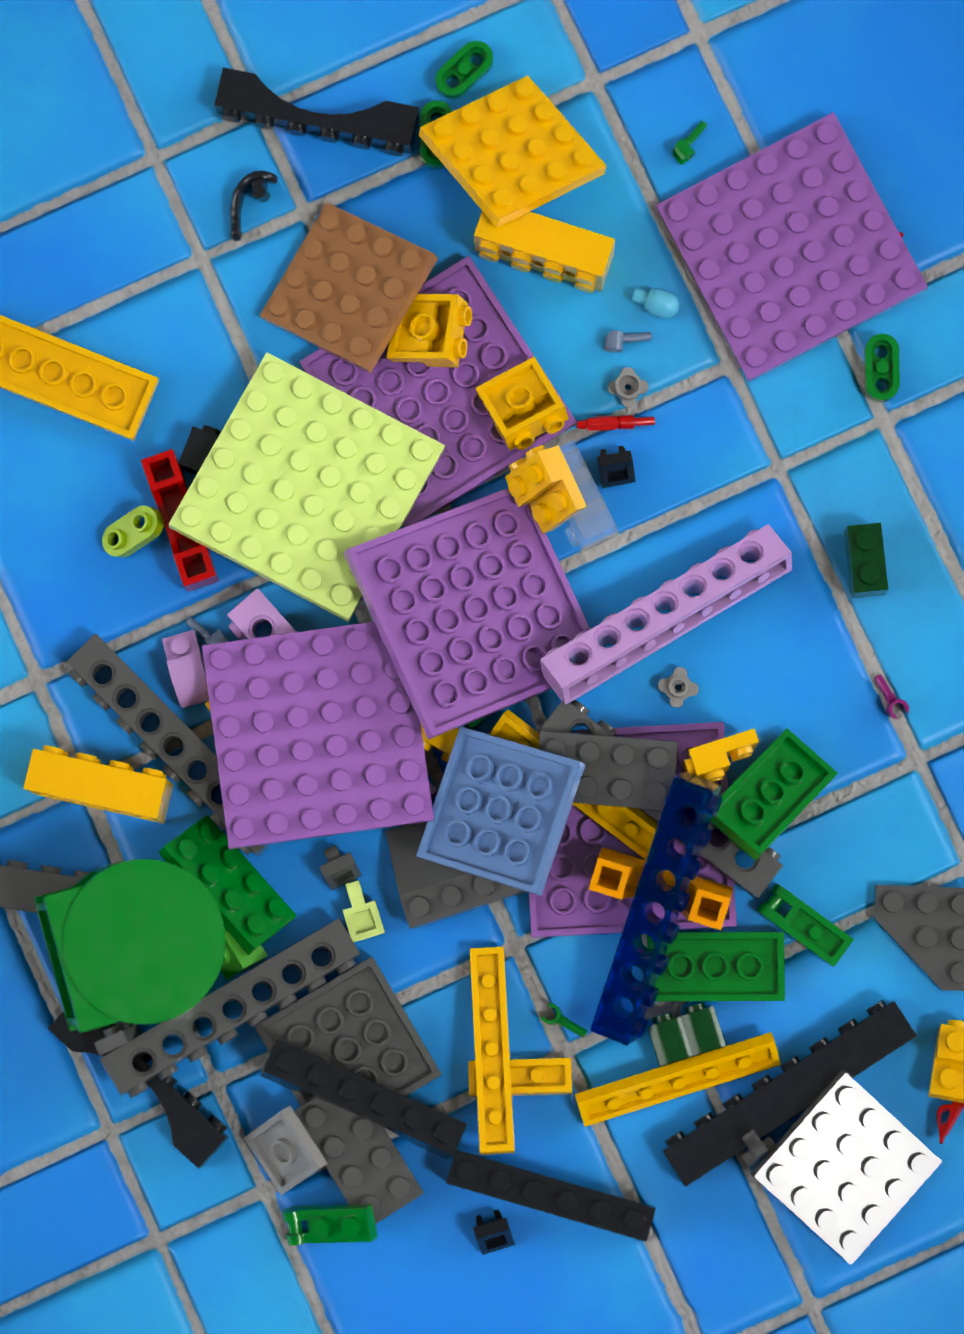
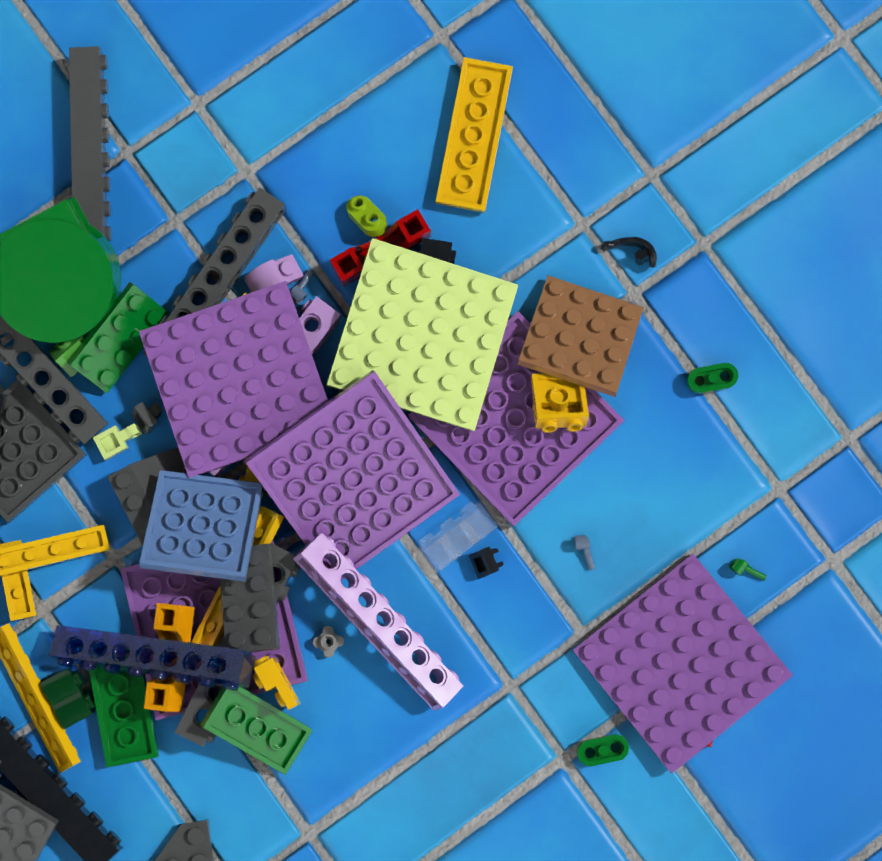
camera: 70 degrees right, 0 degrees up
yellow brick [23,745,174,824] -> none
black arch [214,67,420,156] -> none
yellow plate [419,75,607,228] -> none
green plate [436,41,493,99] -> none
yellow brick [474,211,615,293] -> none
yellow plate [475,356,569,451] -> none
yellow plate [505,445,587,534] -> none
green hand [541,1004,587,1038] -> none
red hand [576,414,655,431] -> none
light grey plate [608,367,648,407] -> none
medium azure cylinder [632,288,679,319] -> none
green plate [756,883,854,967] -> none
dark green brick [844,523,889,598] -> none
magenta hand [874,674,909,719] -> none

